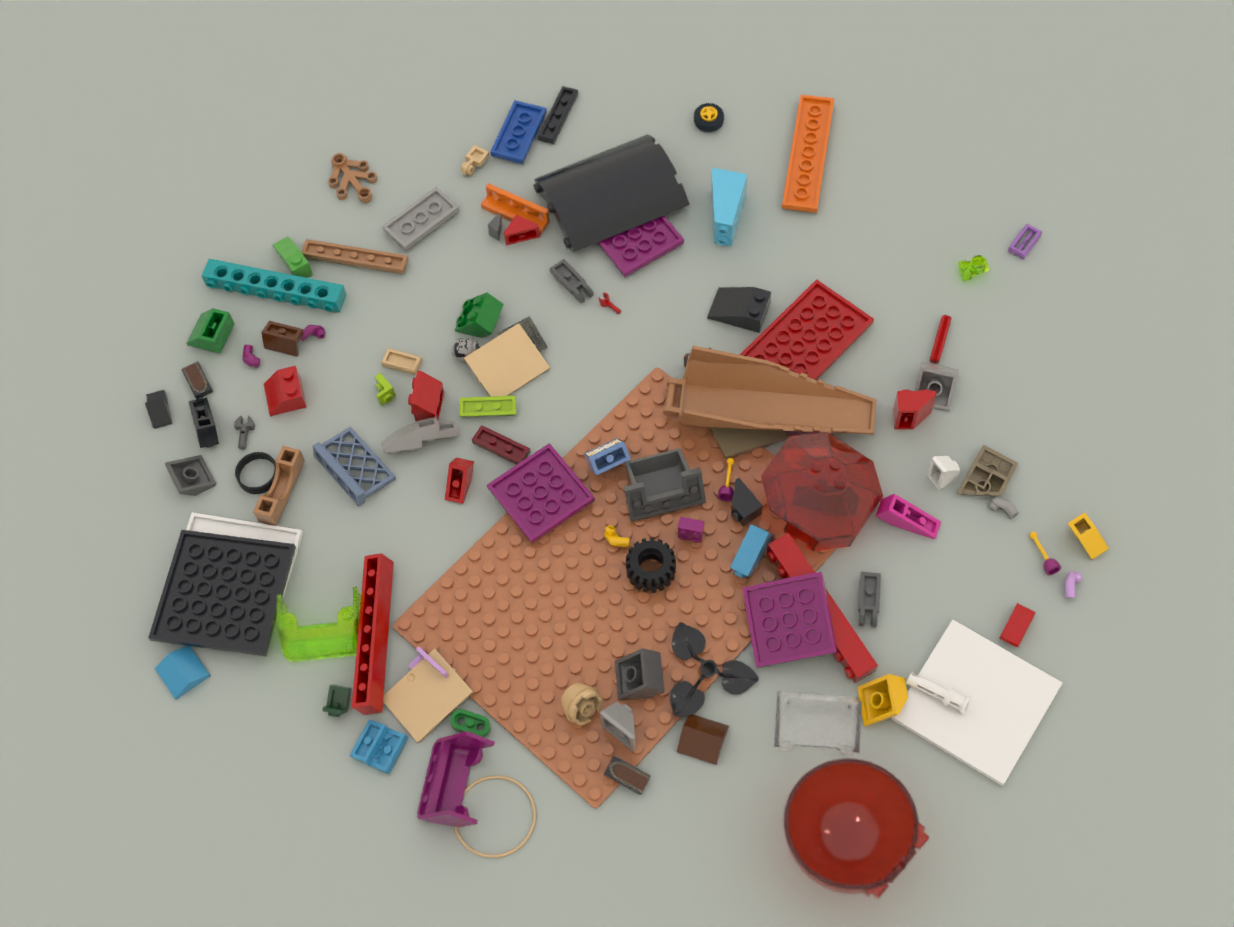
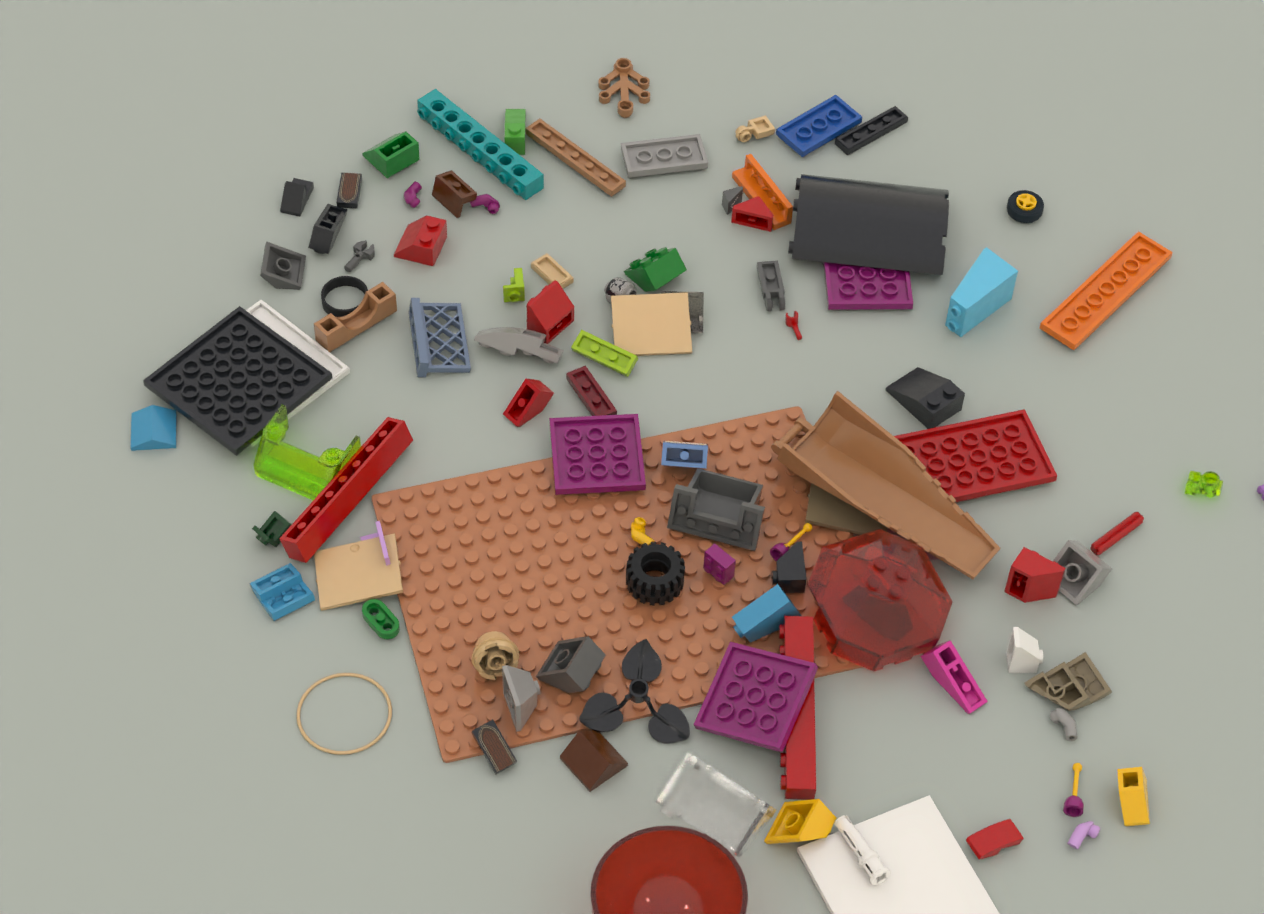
camera: 25 degrees right, 10 degrees down
magenta windscreen [417,731,495,827] -> none
dark grey hinge [858,572,881,628] -> none

